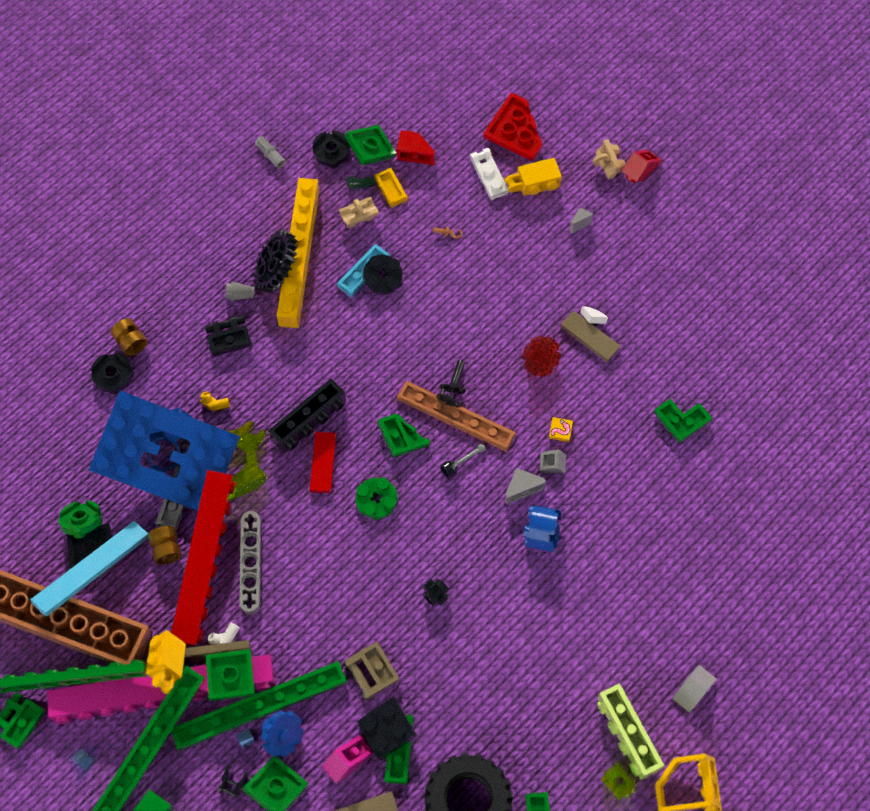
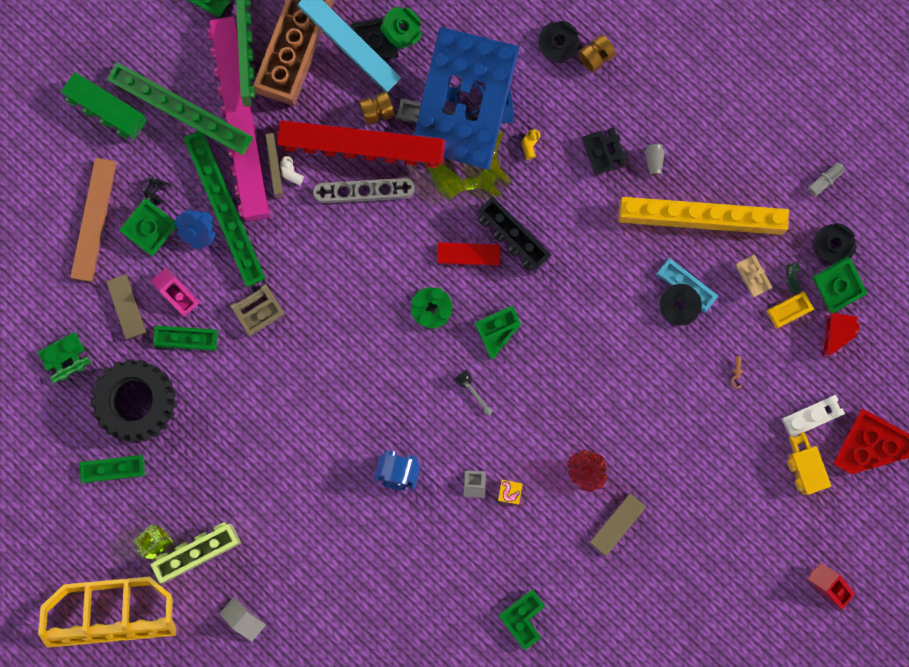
camera: 85 degrees right, 15 degrees up
clear light blue piece [70,748,95,771] -> none
yellow brick [146,630,186,694] -> none
green plate [206,649,255,701] -> none
medium blue piece [236,728,255,748] -> none
black gear [253,230,298,293] -> none
black plate [356,697,418,761] -> none
nougat tile [397,380,516,452] -> none
black gear [422,579,449,606] -> none
black piece [436,360,466,408] -> none
light grey slope [505,468,546,505] -> none
light grey slope [570,208,593,234] -> none
white tile [580,306,608,324] -> none
tan hips [593,139,626,179] -> none

